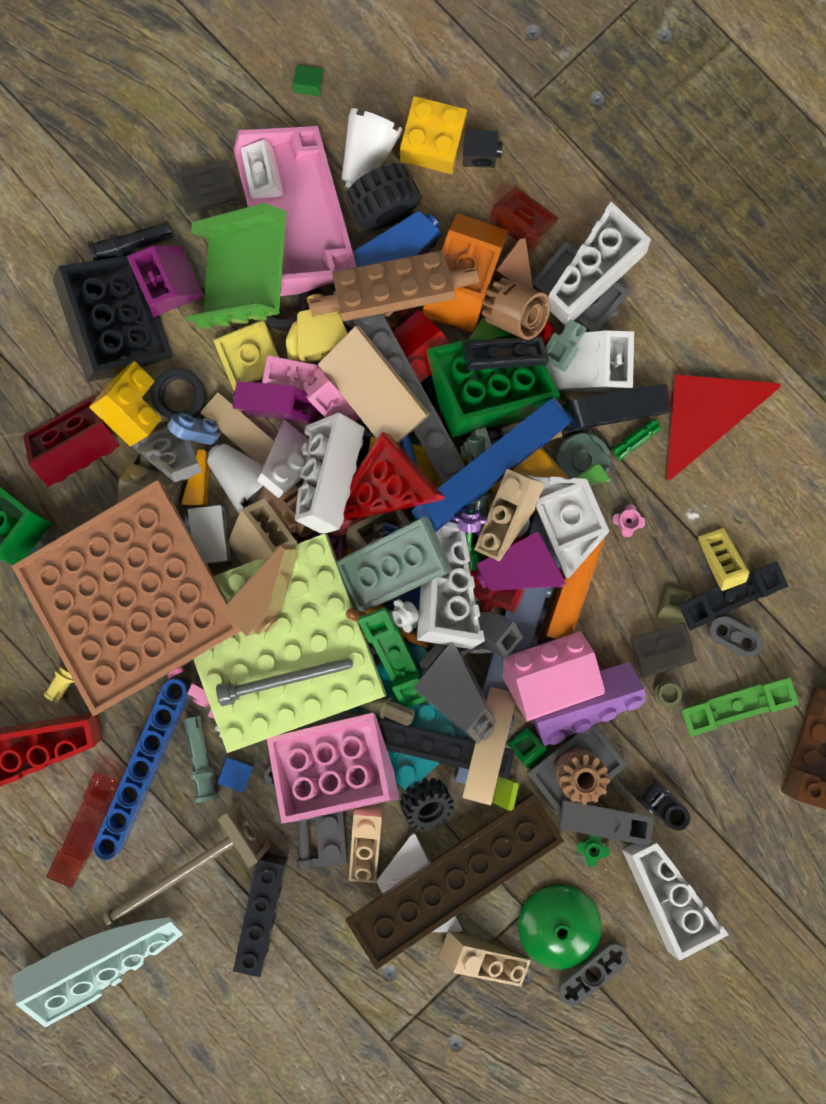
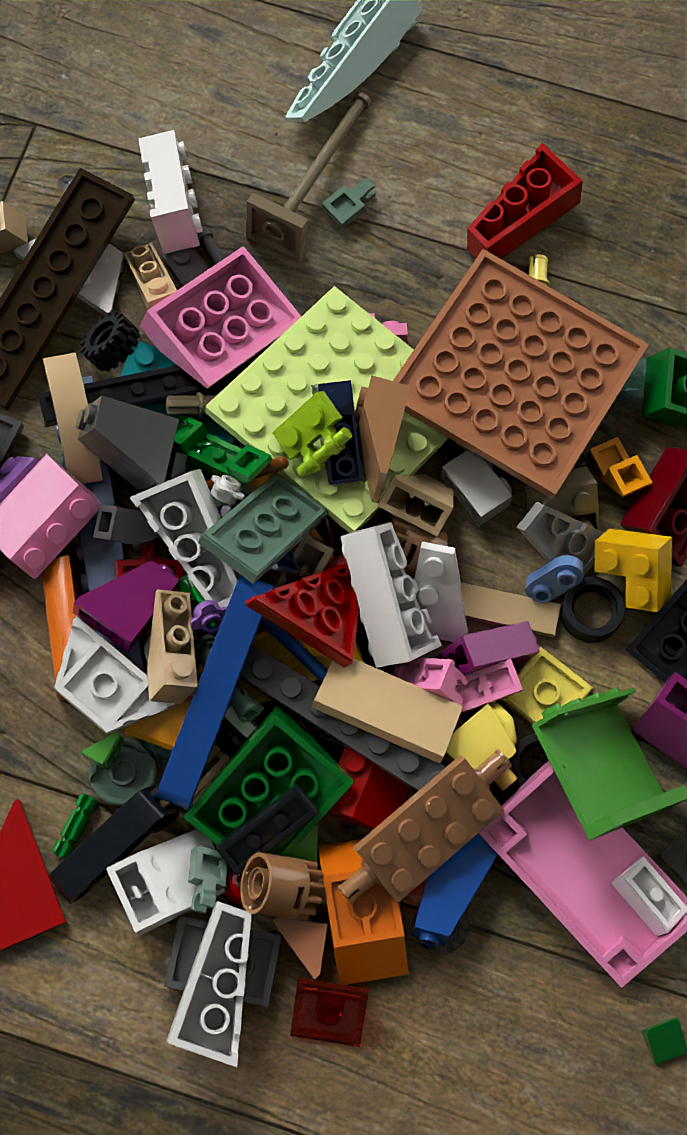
camera: 145 degrees right, 15 degrees down
clear red slope [46,772,120,888] -> none
blue beam [93,677,191,861] -> none
light orange slope [181,449,210,507] -> none
sand green pin [183,716,219,803] -> none
white cone [207,444,264,514] -> none
dark grey piece [216,658,353,707] -> none
blue tile [218,756,254,793] -> none
black brick [233,852,289,977] -> none
white cone [342,108,402,189] -> none
black tyre [345,163,422,230] -> none
yellow brick [400,96,467,175] -> none
black brick [462,129,503,168] -> none
lime slope [492,777,519,811] -> none
green slope [507,727,549,769] -> none
bright pink plate [612,504,645,537] -> none
none -> white wedge [139,130,203,254]
none -> lime plate [272,391,352,478]
none -> dark blue slope [311,380,363,485]
none -> sand green plate [322,178,375,229]
none -> light orange slope [588,437,653,497]

